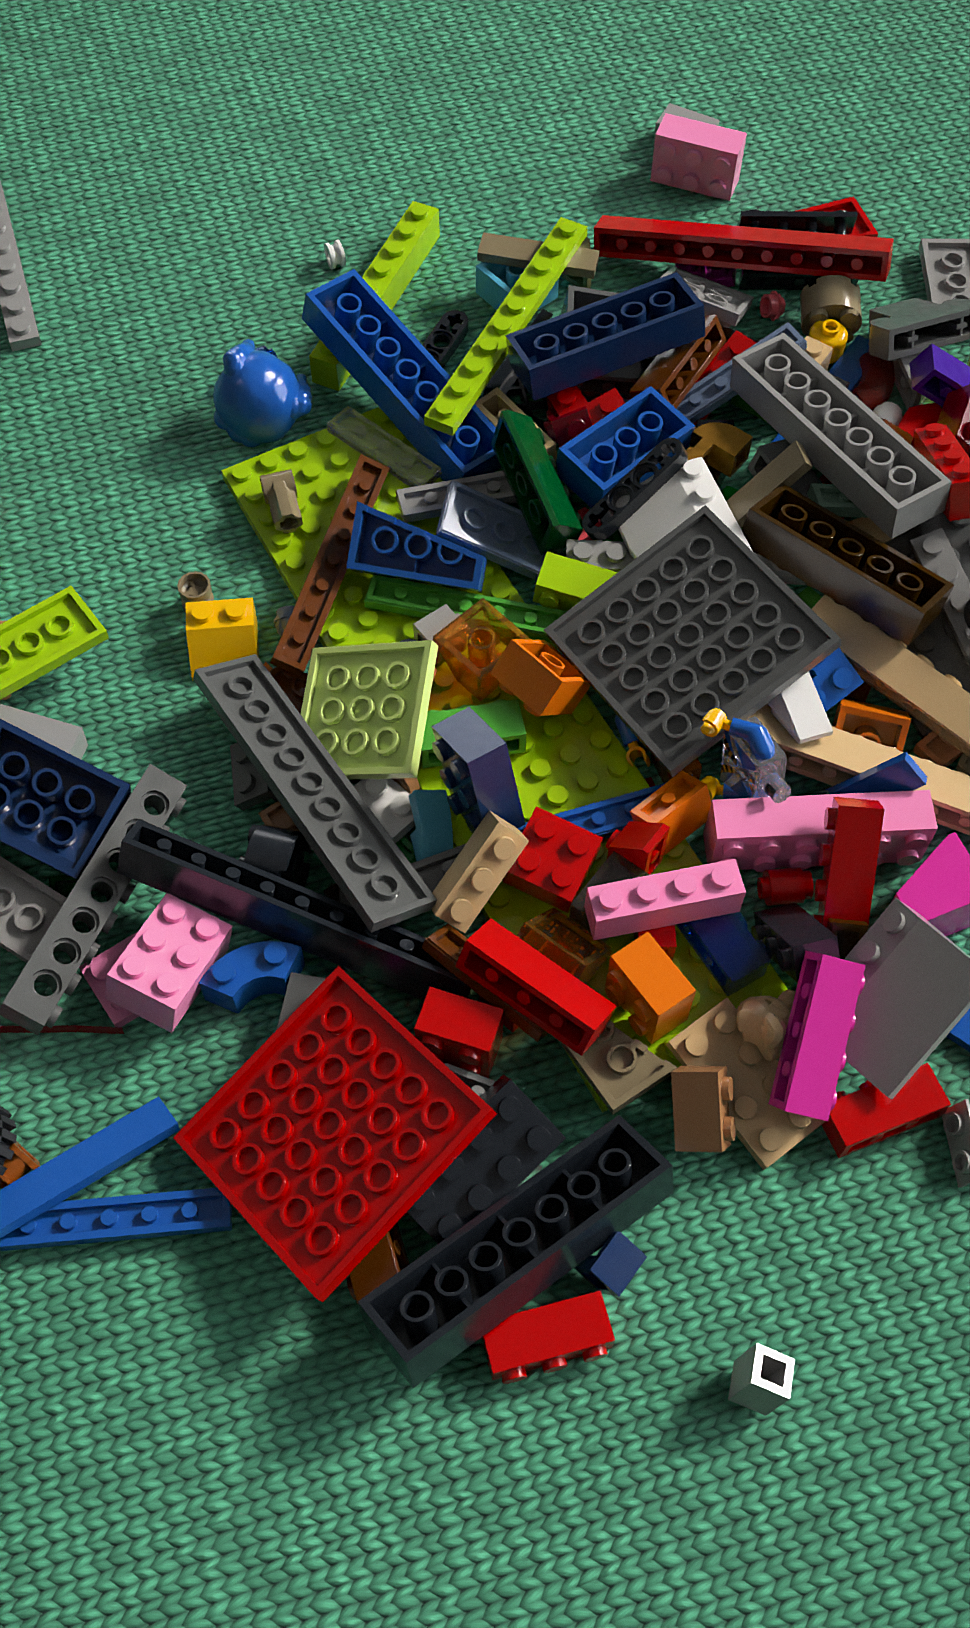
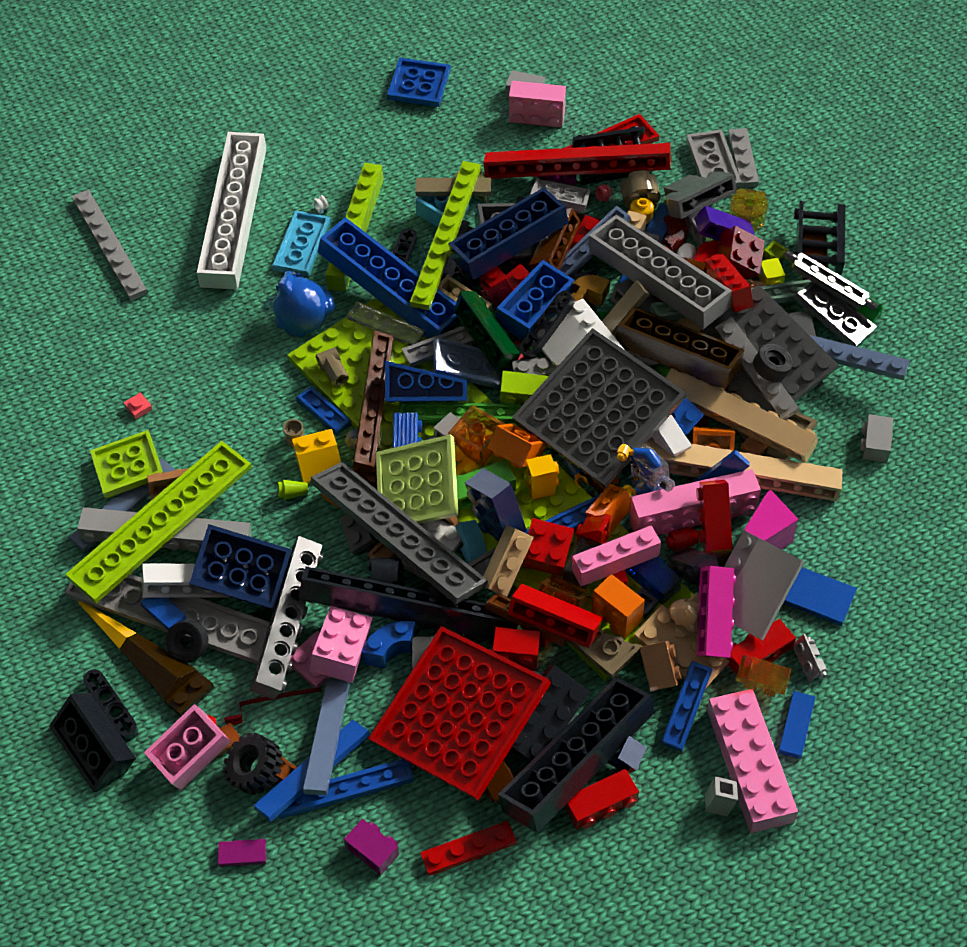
camera: 10 degrees left, 5 degrees down
none -> white brick [197,132,266,290]
none -> medium azure tile [272,210,331,277]
none -> lime cone [277,480,308,500]
none -> blue tile [296,386,352,436]
none -> sand blue tile [303,679,350,795]
none -> magenta brick [344,818,399,876]
none -> blue plate [387,57,451,107]
none -> blue brick [392,412,422,448]
none -> red plate [420,820,516,876]
none -> yellow brick [526,454,559,500]
none -> black plate [637,588,659,619]
none -> blue tile [660,661,713,752]
none -> bright pink brick [707,689,798,833]
none -> clear orange brick [736,655,792,697]
none -> blue tile [779,691,816,759]

